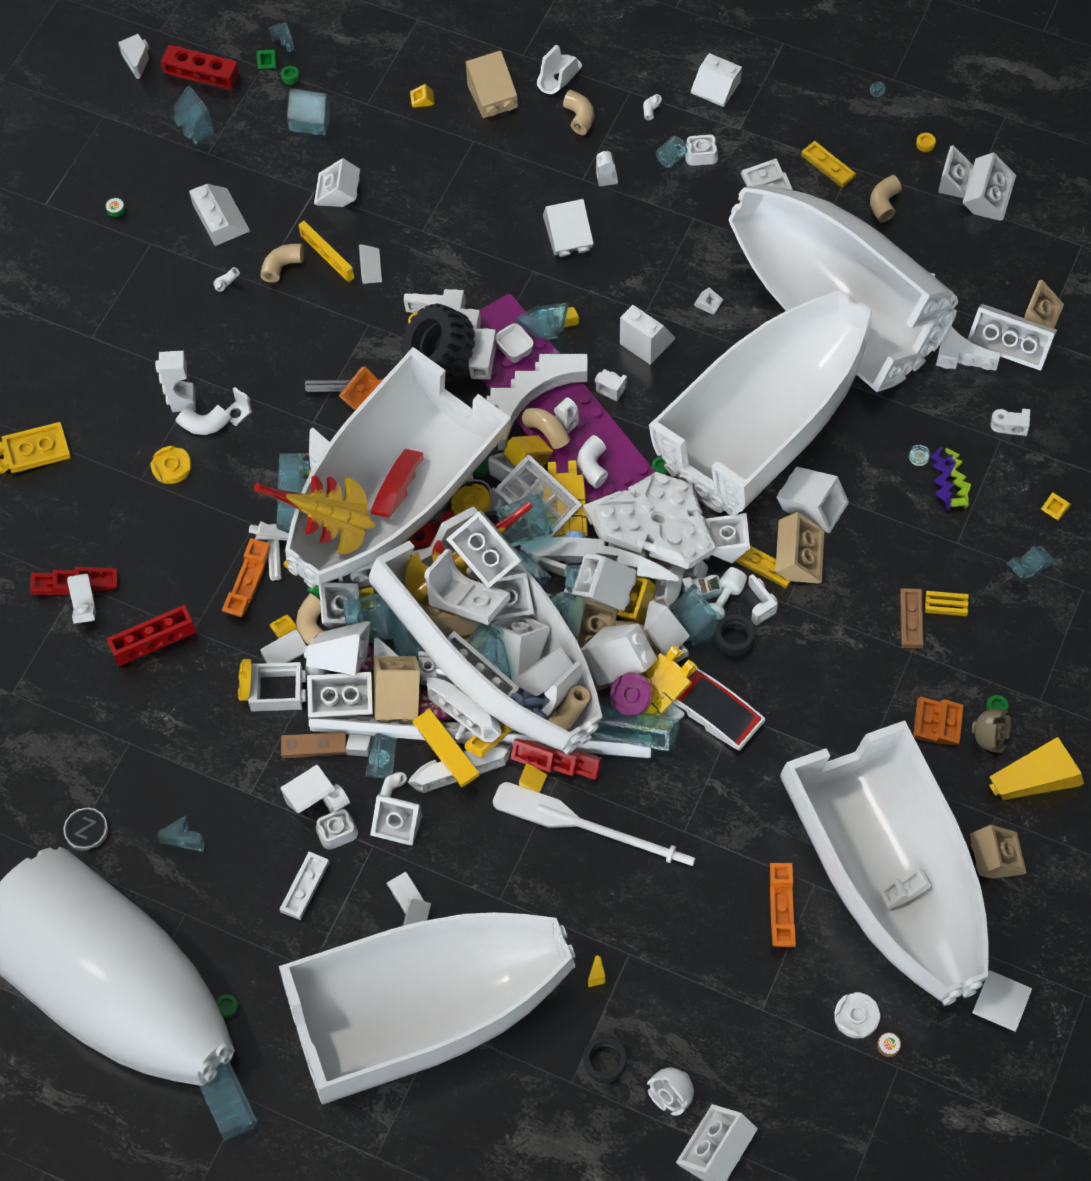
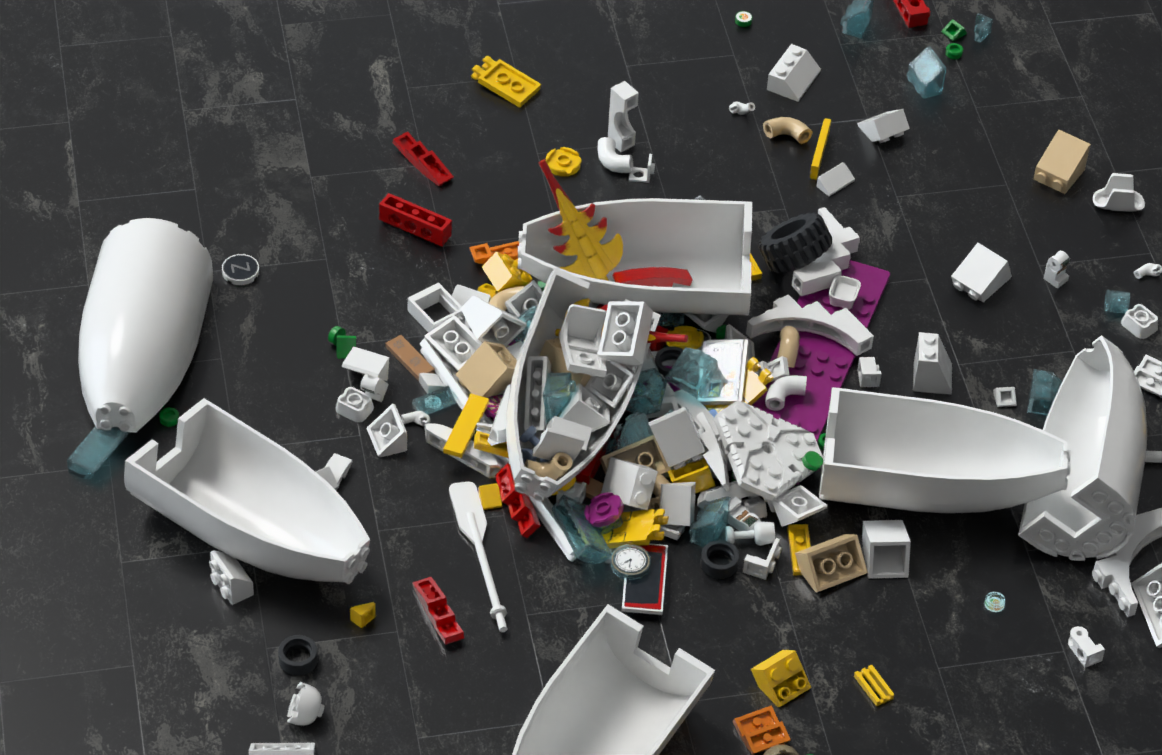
camera: 50 degrees right, 15 degrees down
white bracket [67,574,96,624] -> none
clear light blue slope [158,816,205,851] -> none
yellow tile [238,659,251,701] -> none
white plate [280,852,329,920] -> none
yellow slope [410,84,435,107] -> none
yellow brick [503,435,553,467] -> none
clear light blue slope [515,302,568,340] -> none
white leg [554,398,579,433] -> none
yellow slope [555,307,579,329] -> none
tan cylinder [563,90,594,135] -> none
orange slope [770,863,795,947] -> none
medium nougat tile [900,588,923,649] -> none
piece [930,447,971,510] -> none
clear light blue slope [1007,546,1055,579] -> none
yellow slope [1041,492,1071,520] -> none
none -> white slope [209,550,254,605]
none -> green tile [328,326,346,346]
none -> green slope [337,335,356,359]
none -> red slope [412,577,464,645]
none -> yellow slope [482,252,532,292]
none -> tile [610,545,650,580]
none -> yellow slope [751,650,811,707]
none -> white slope [755,356,789,382]
none -> green tile [802,451,823,471]
none -> clear light blue slope [1027,369,1062,415]

